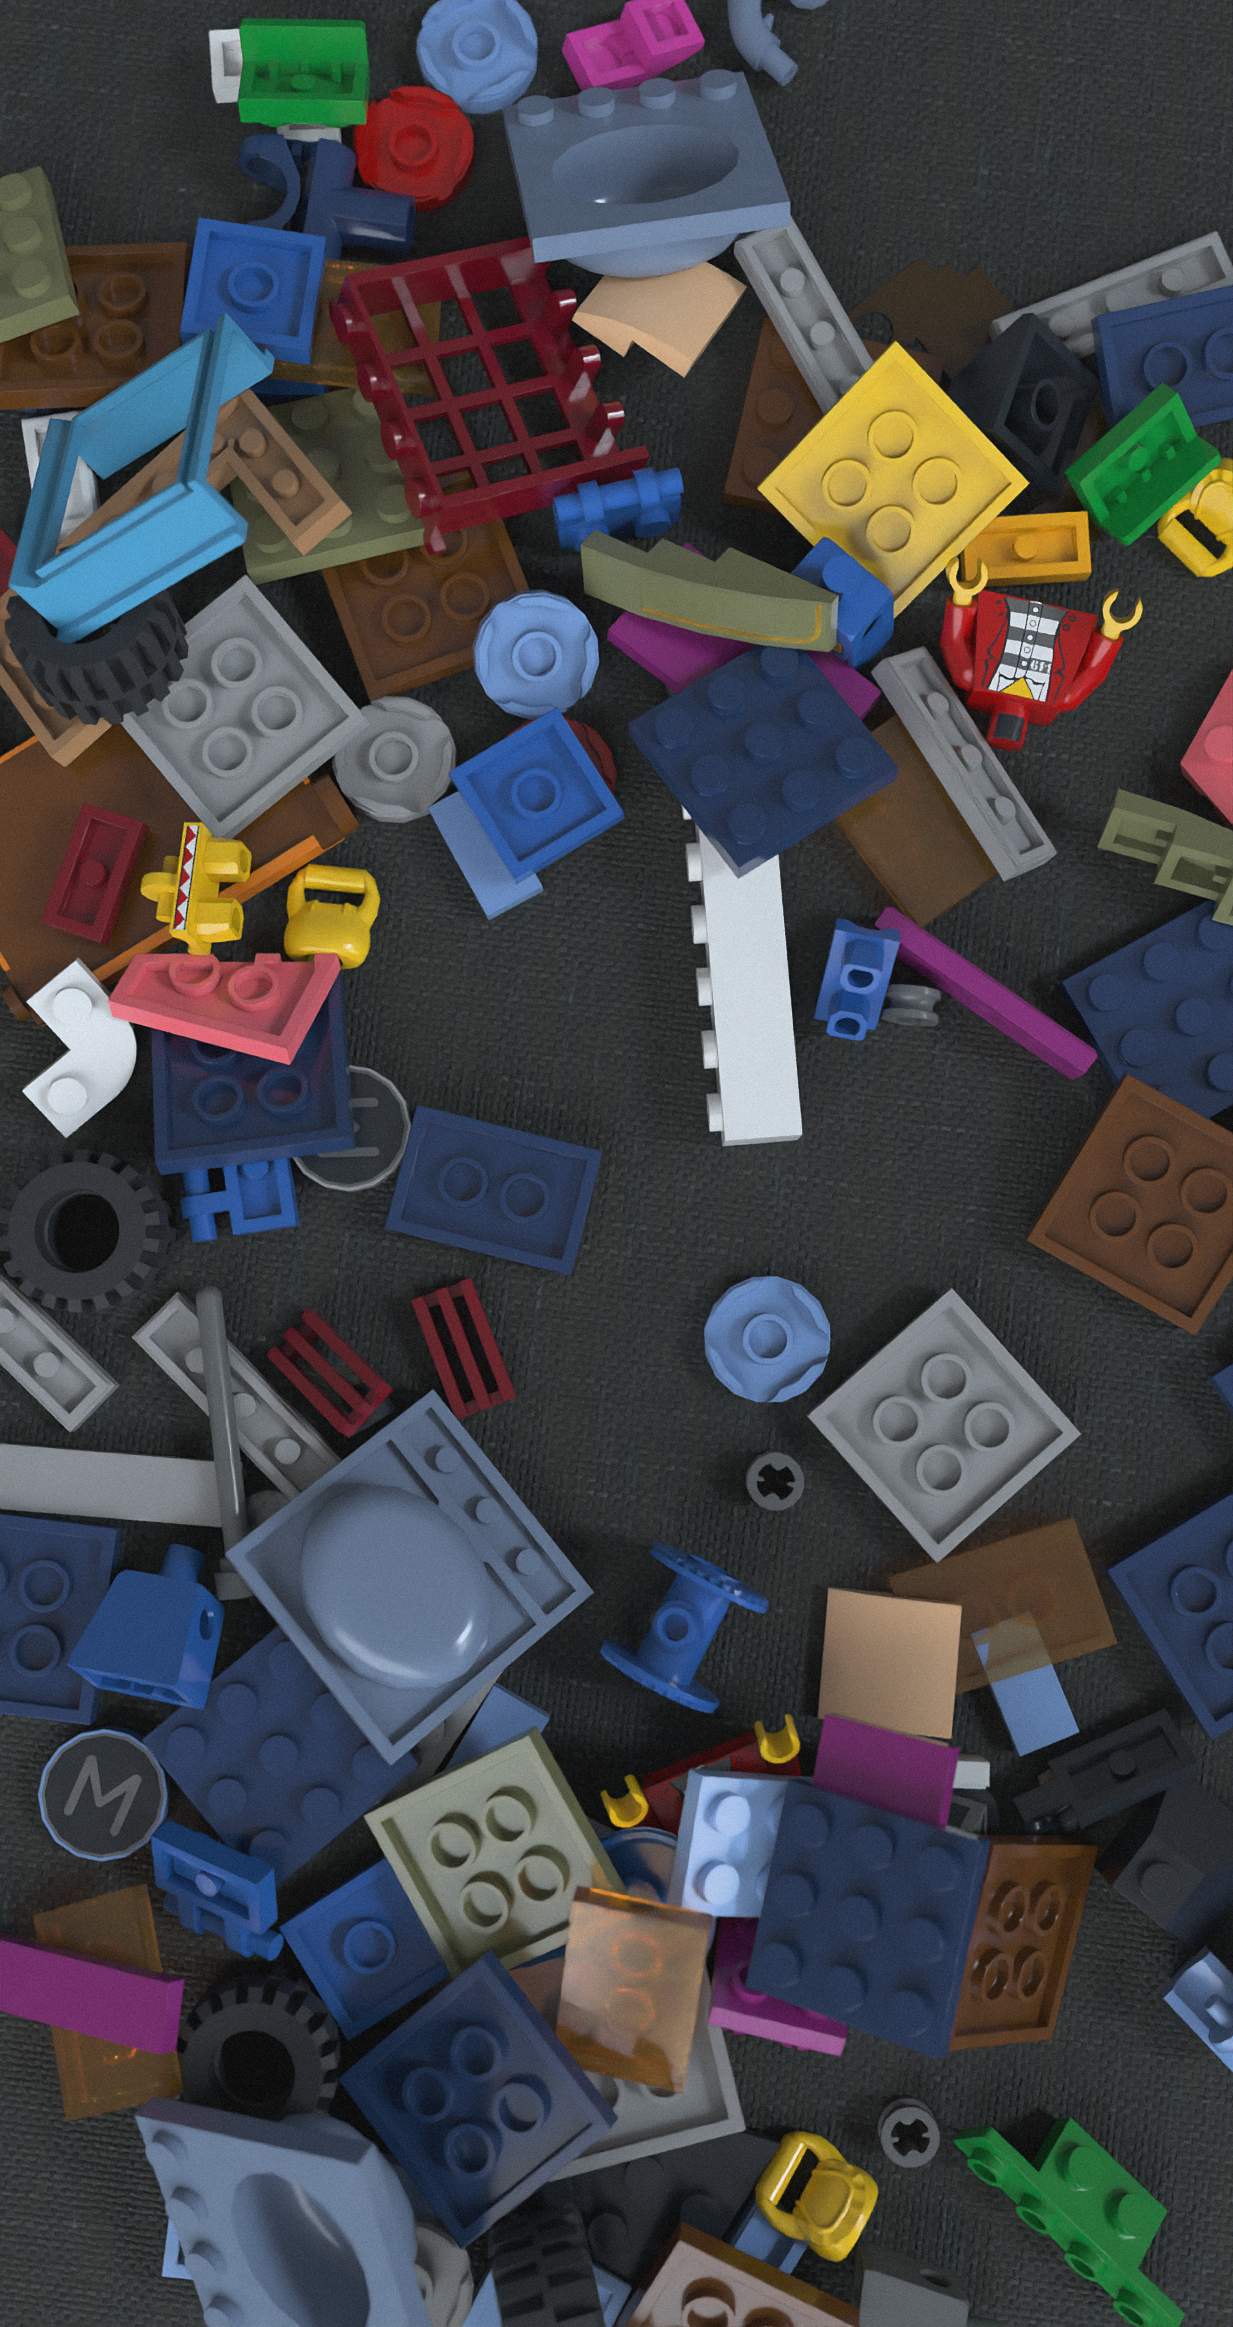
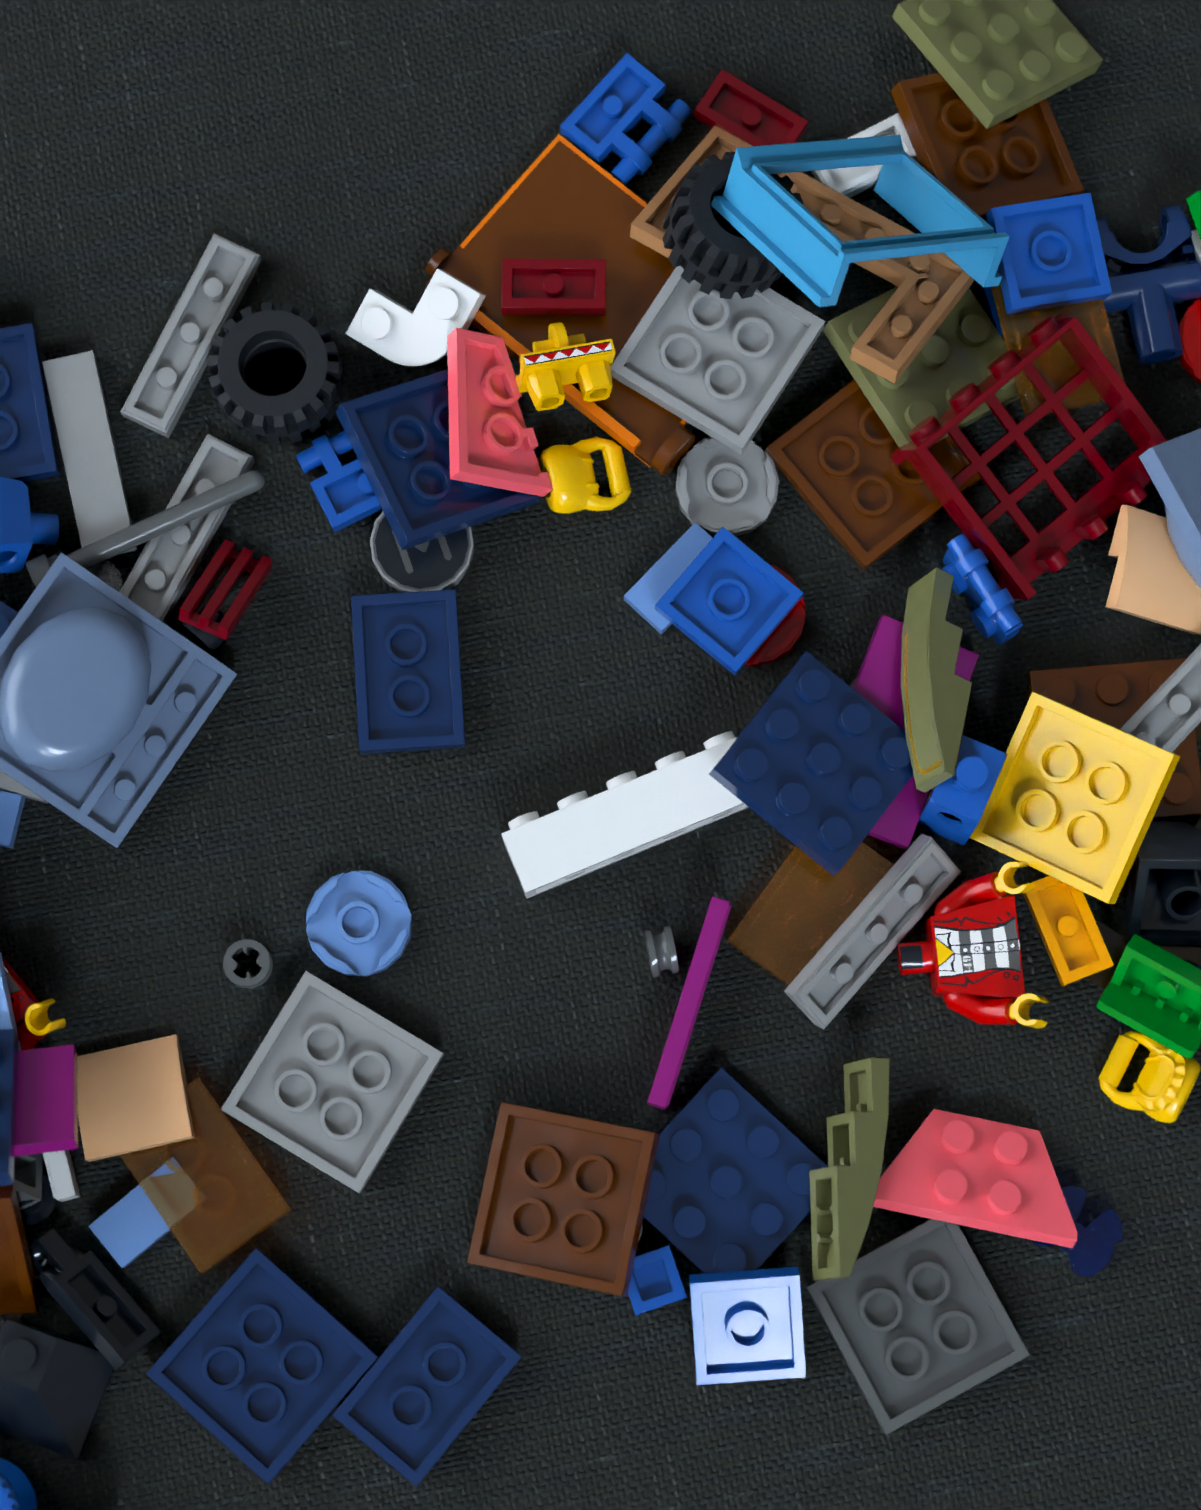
camera: 70 degrees right, 5 degrees down
dark red tile [411,1278,517,1420] -> none
medium blue tile [472,589,599,720] -> none
blue hose [600,1542,769,1713] -> none
blue hips [814,918,901,1041] -> none

